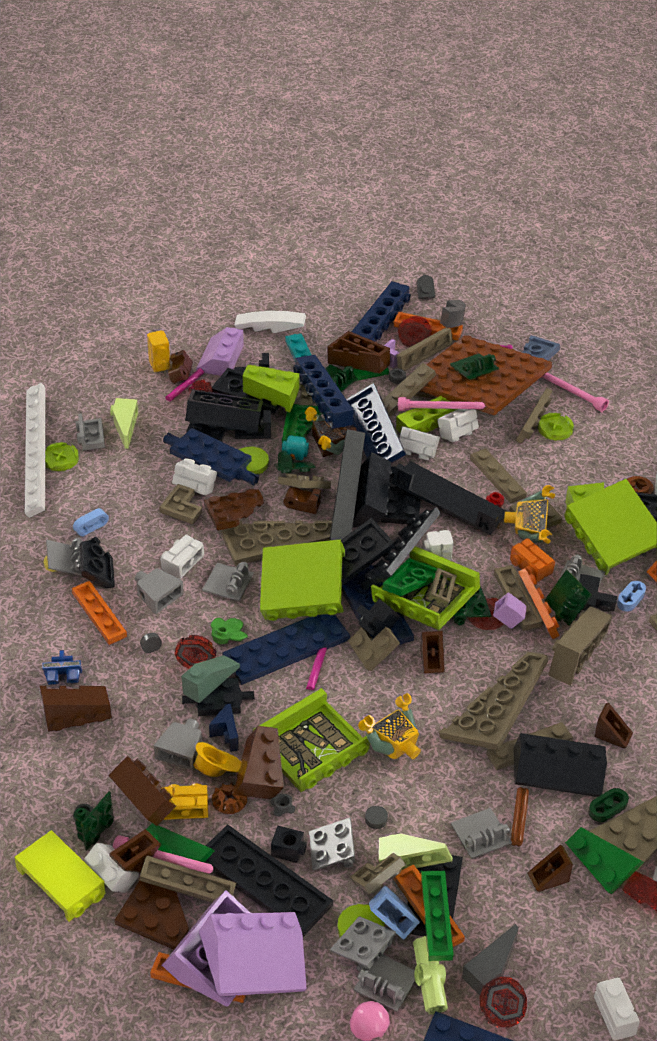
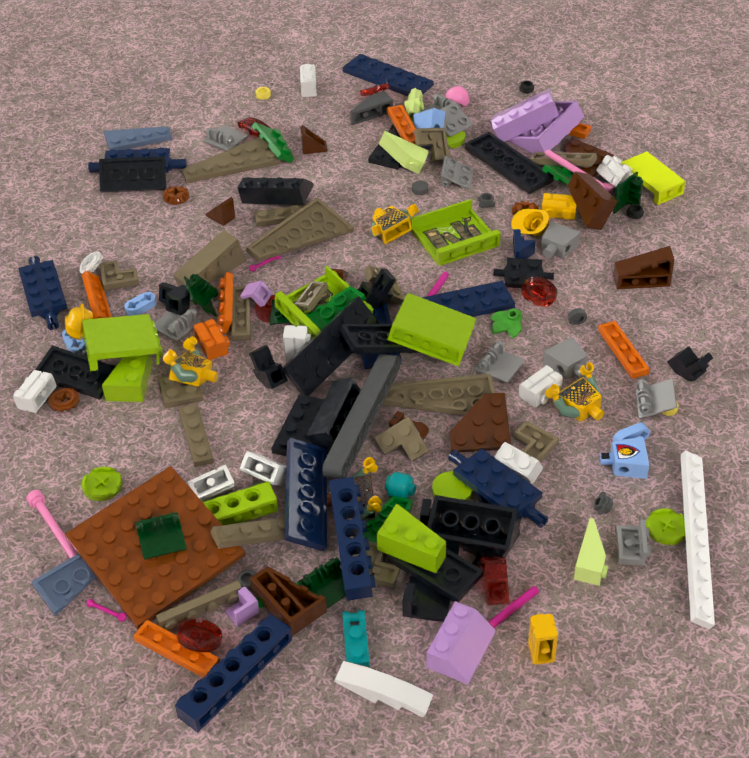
camera: 165 degrees left, 0 degrees up
blue hips [42,650,82,685] -> none
black tile [80,537,115,589] -> none
reddish brown slope [109,829,161,872] -> none
reddish brown leg [168,350,193,384] -> none
sand green slope [181,655,240,703] -> none
reddish brown wedge [232,726,284,799] -> none
black brick [271,826,307,863] -> none
dark green hinge [274,451,315,473] -> none
black bracket [392,461,507,535] -> none
bright pink piece [398,397,485,412] -> none
dark grey plate [416,275,435,299] -> none
green plate [421,871,454,961] -> none
dark grey brick [440,300,466,328] -> none
light grey hinge [451,808,512,859] -> none
red plate [486,492,504,507] -> none
dark orange axle [511,787,529,847] -> none
dark tan plate [515,387,553,444] -> none
dark green plate [588,788,629,822] -> none
none -> black brick [249,345,288,389]
none -> torso [545,362,604,421]
none -> dark grey plate [593,492,613,515]
none -> light blue torso [600,437,649,479]
none -> black brick [667,346,713,381]

